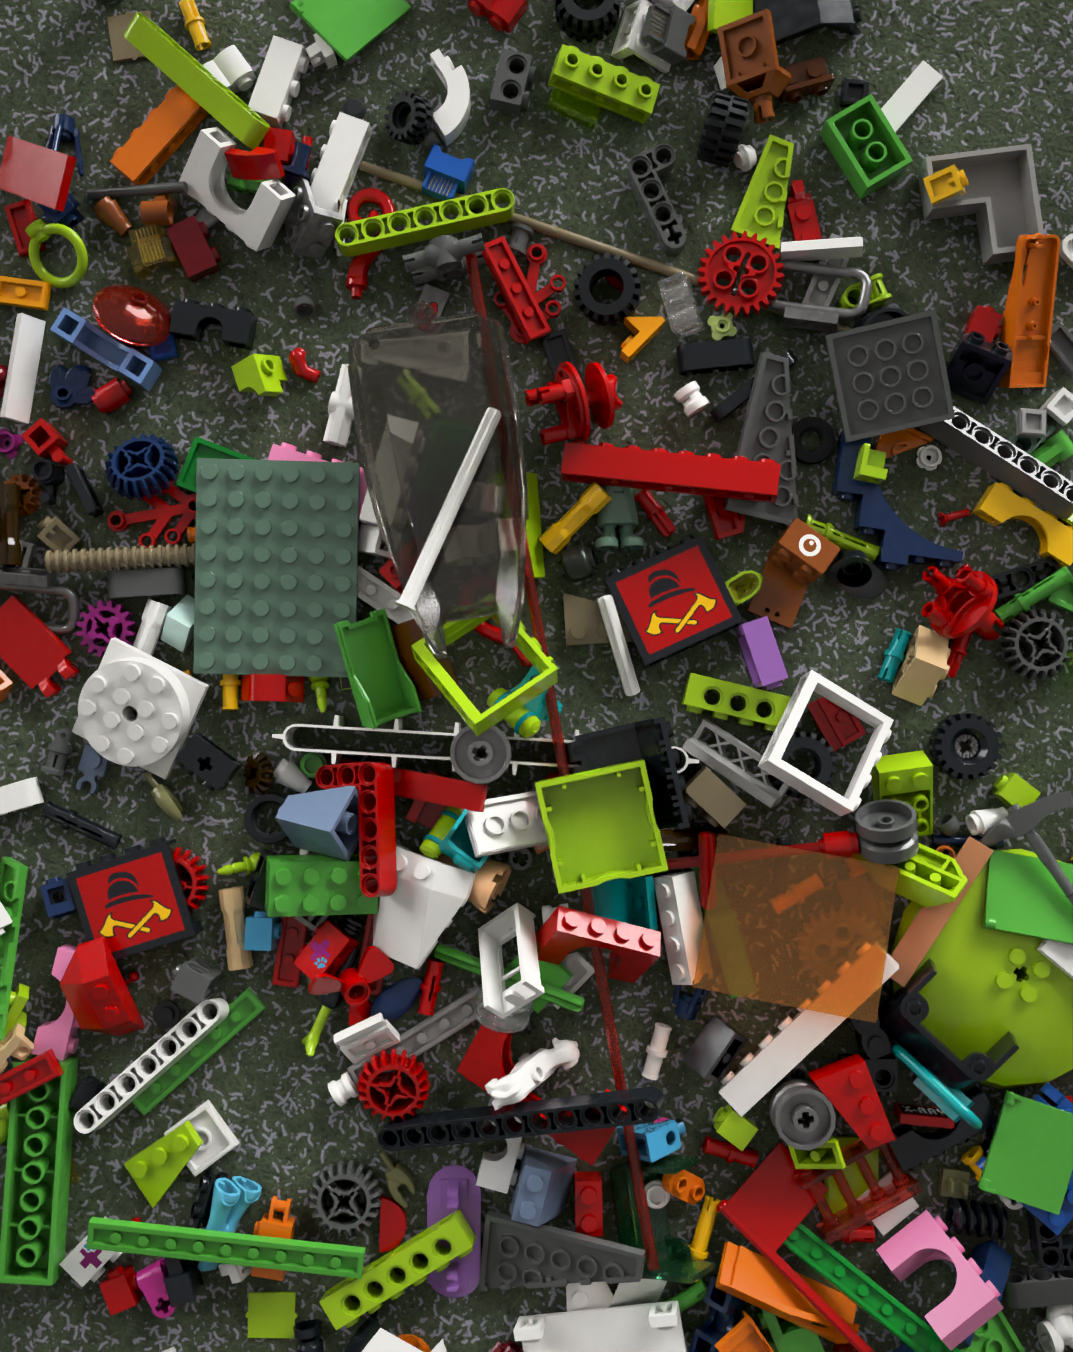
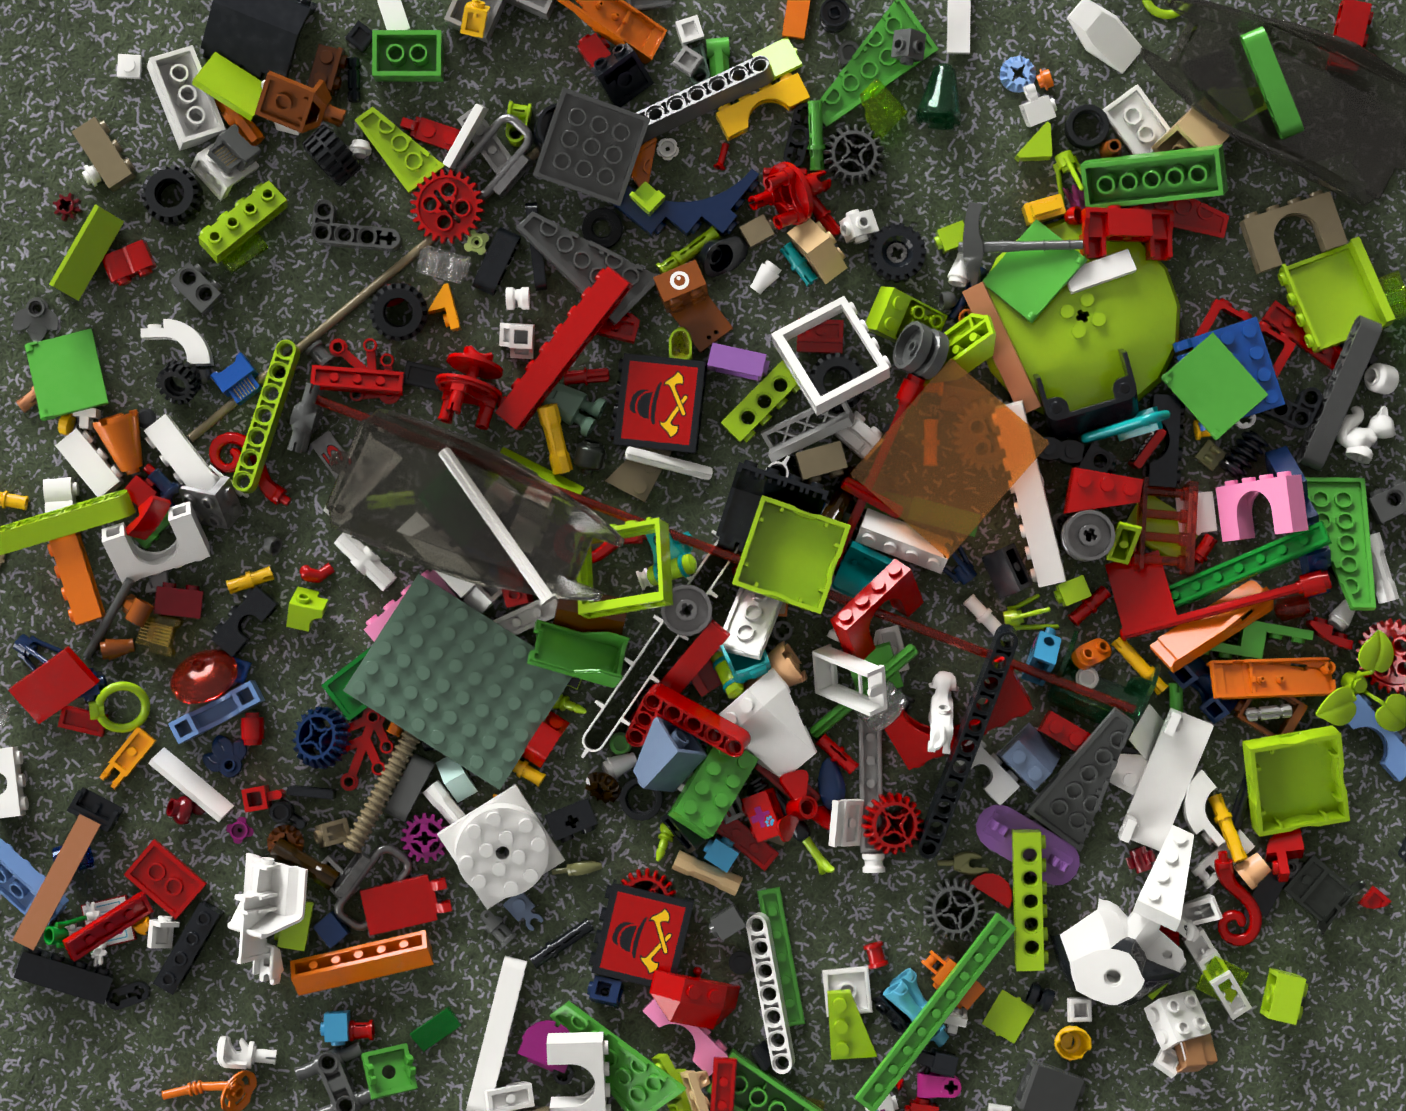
camera: 55 degrees left, 0 degrees up
none -> yellow tile [58,413,76,435]
none -> orange cone [92,409,143,475]
none -> yellow pin [226,566,275,595]
none -> black axle [347,57,360,103]
none -> white brick [499,323,535,359]
none -> white bush [636,568,653,591]
none -> dark tan brick [739,214,776,250]
none -> white cone [750,259,782,295]
none -> white brick [833,411,884,462]
none -> white brick [839,209,879,244]
none -> red bush [863,941,889,969]
none -> lime plant [1002,594,1059,631]

